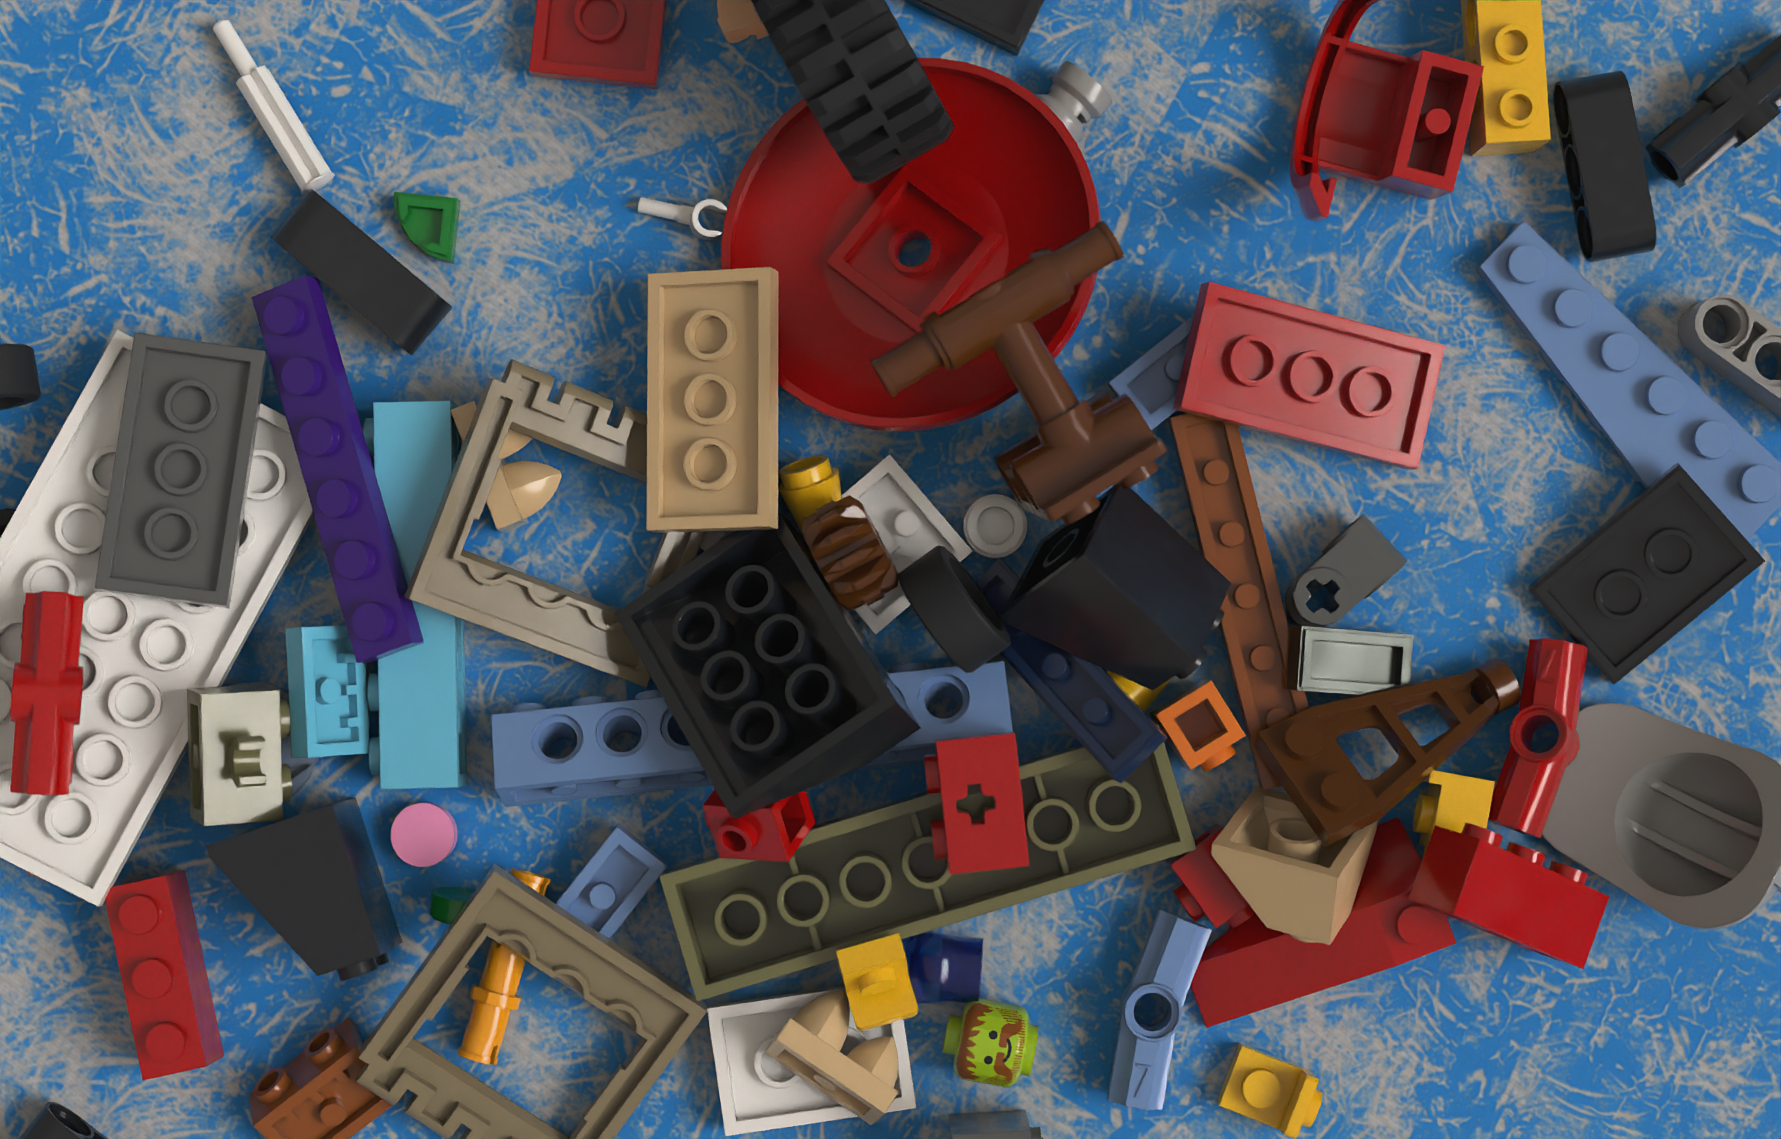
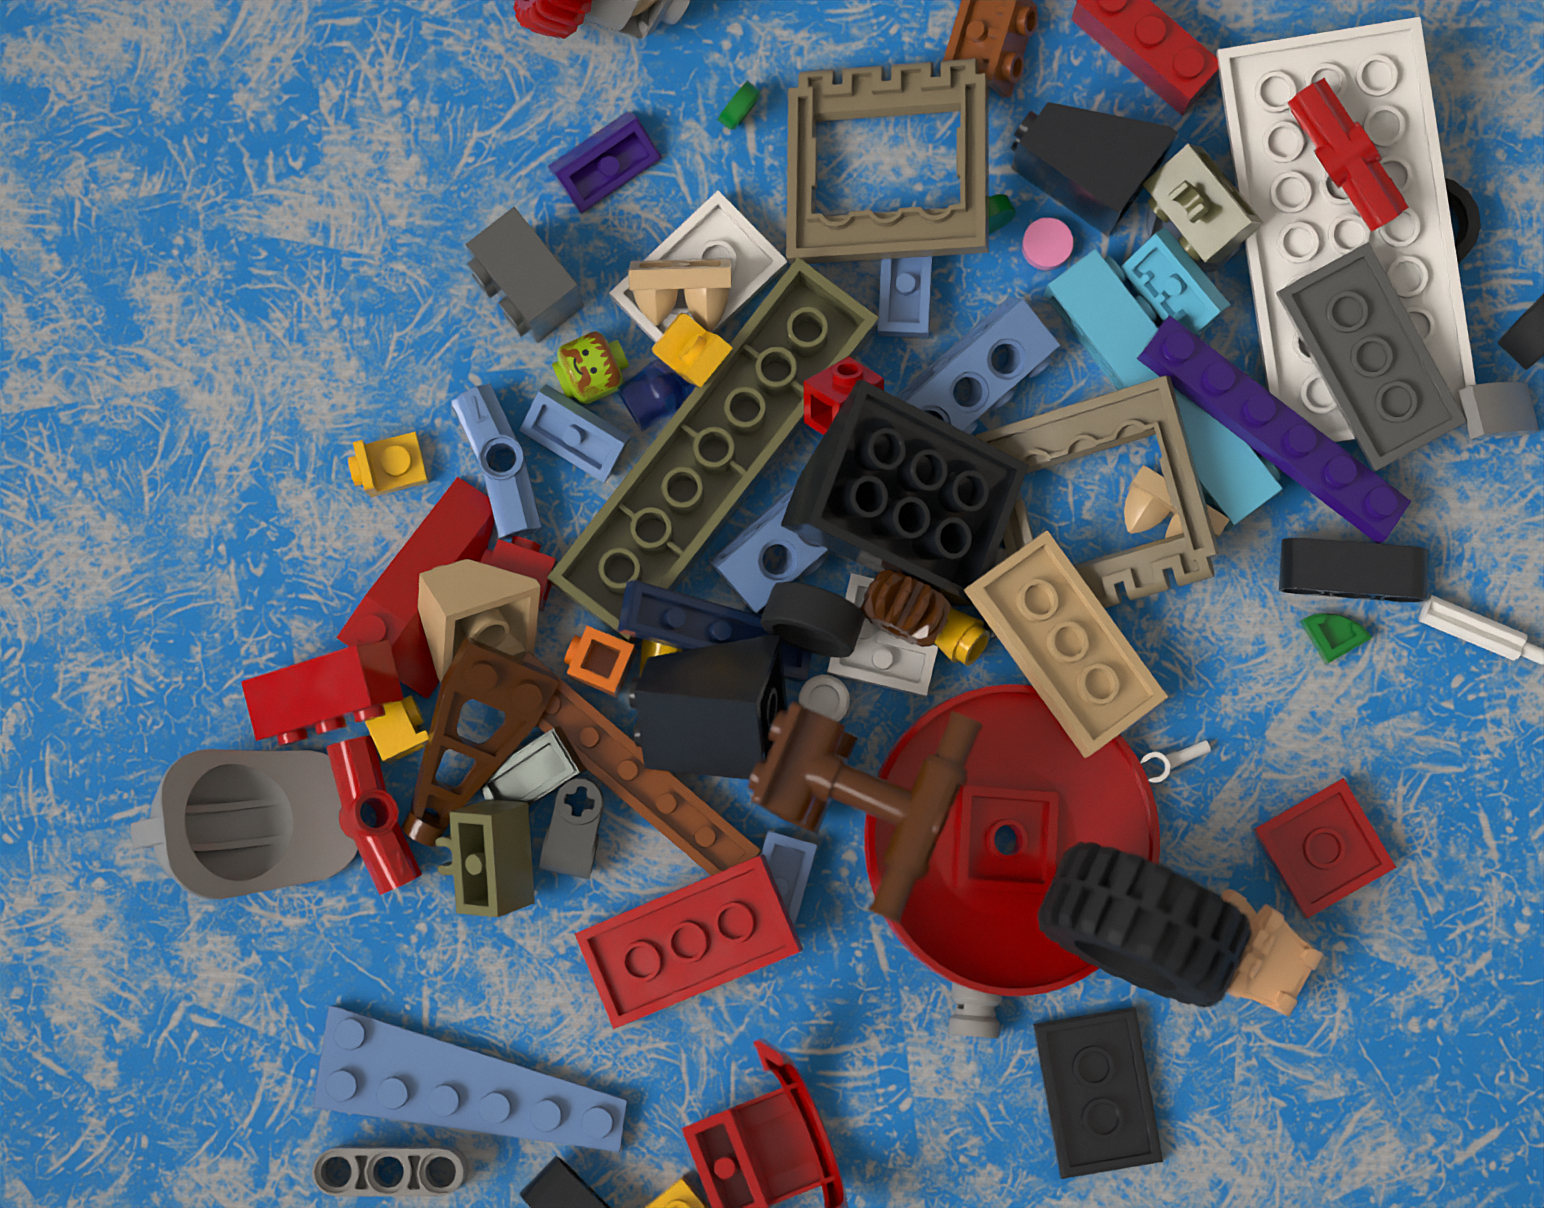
camera: 145 degrees right, 5 degrees down
light orange pin [457,868,551,1065] -> none
red brick [924,731,1030,874] -> none
black tile [1528,462,1765,685] -> none
none -> olive brick [436,799,535,918]
none -> medium blue plate [519,384,631,483]
none -> light grey slope [1459,382,1539,440]

